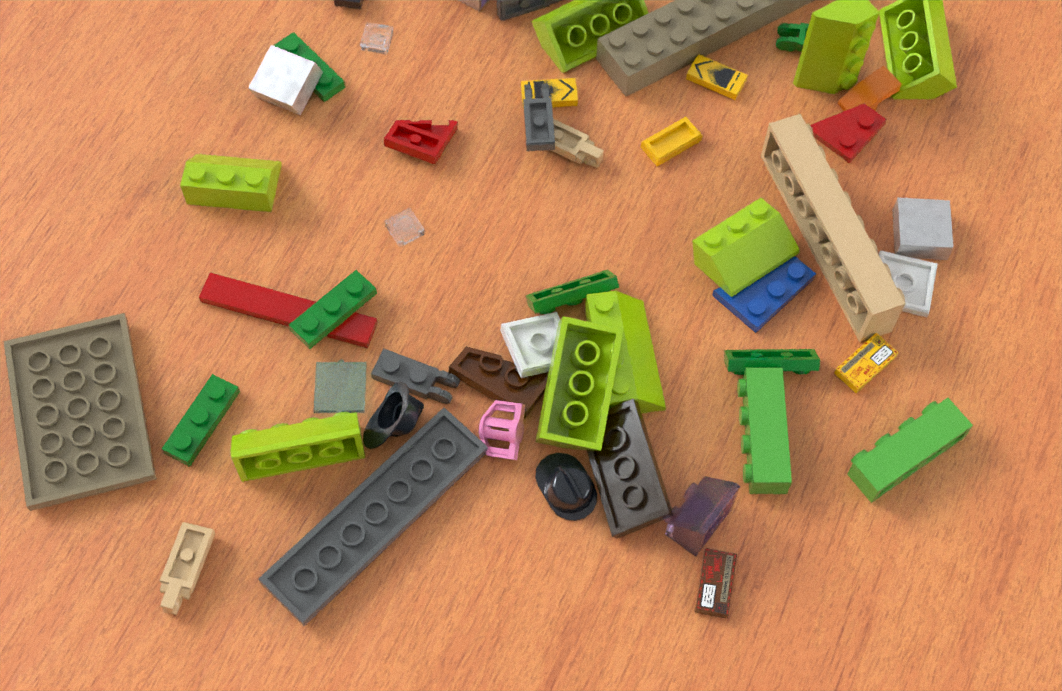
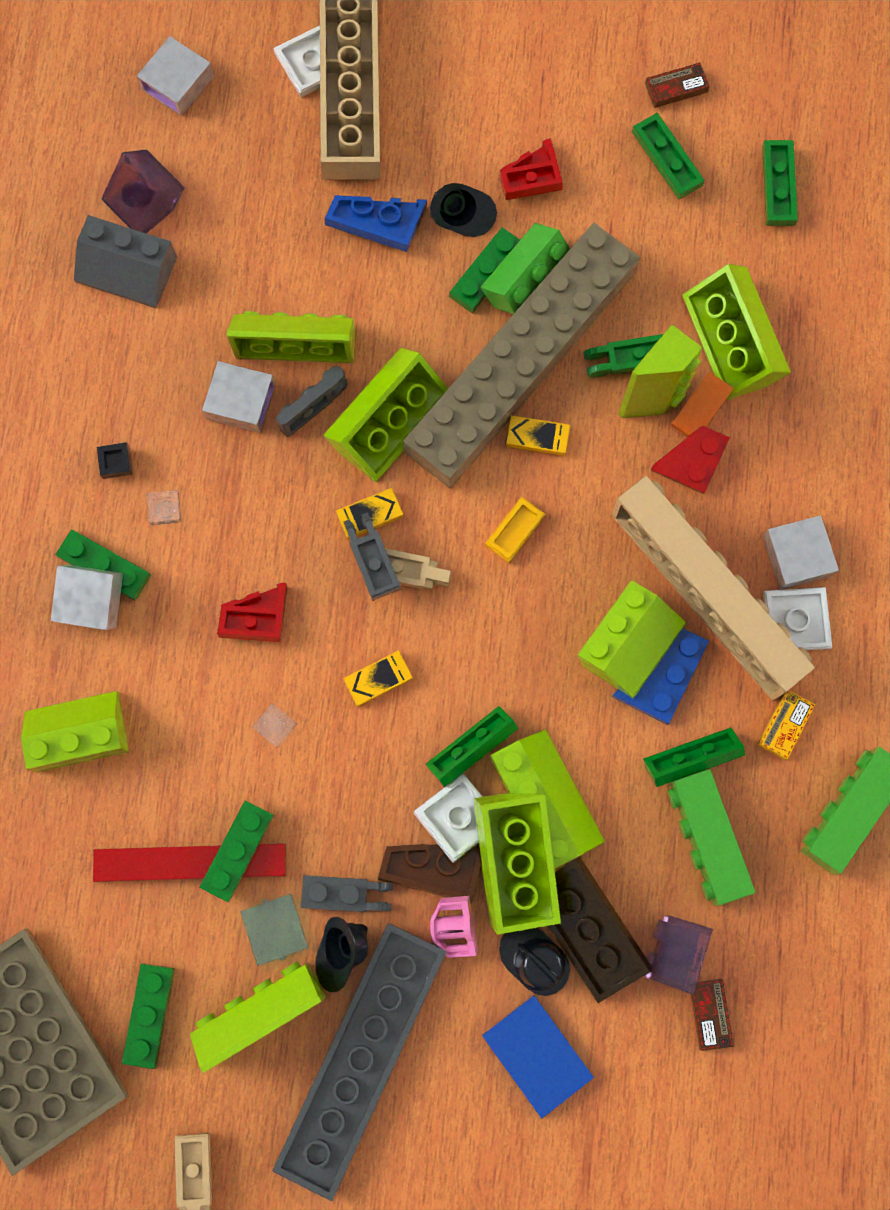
camera: 15 degrees left, 15 degrees up
none -> yellow tile [343,650,413,707]
none -> blue tile [482,995,594,1119]

